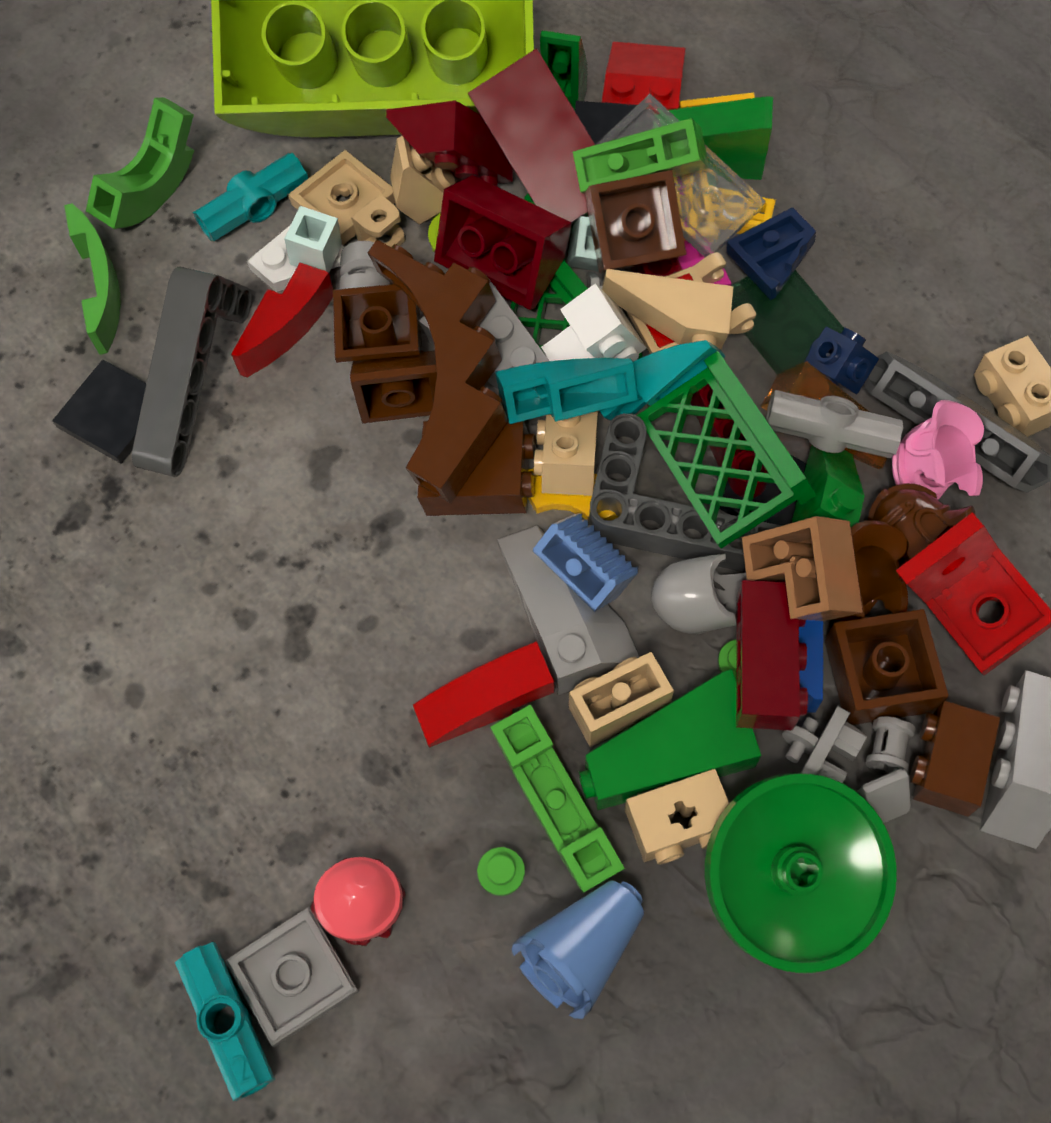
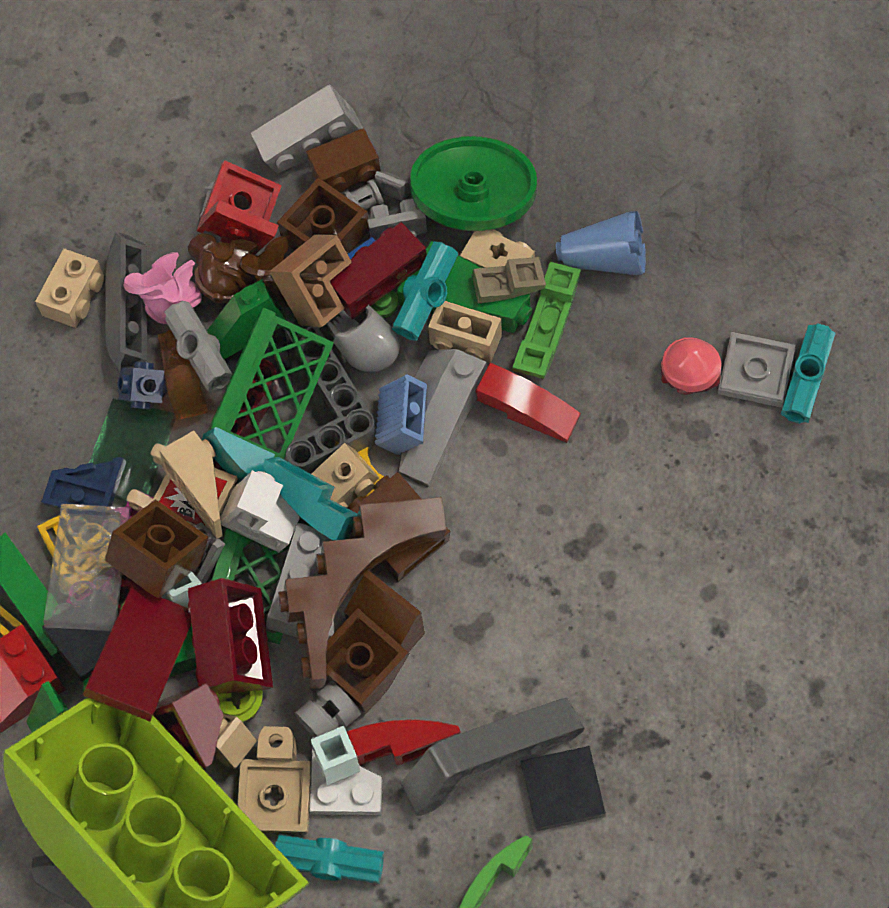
camera: 130 degrees left, 0 degrees up
bright green plate [477,847,525,896] -> none
bright green slope [573,118,709,193] -> none
none -> teal piece [392,242,459,341]
none -> dark tan slope [471,257,546,303]

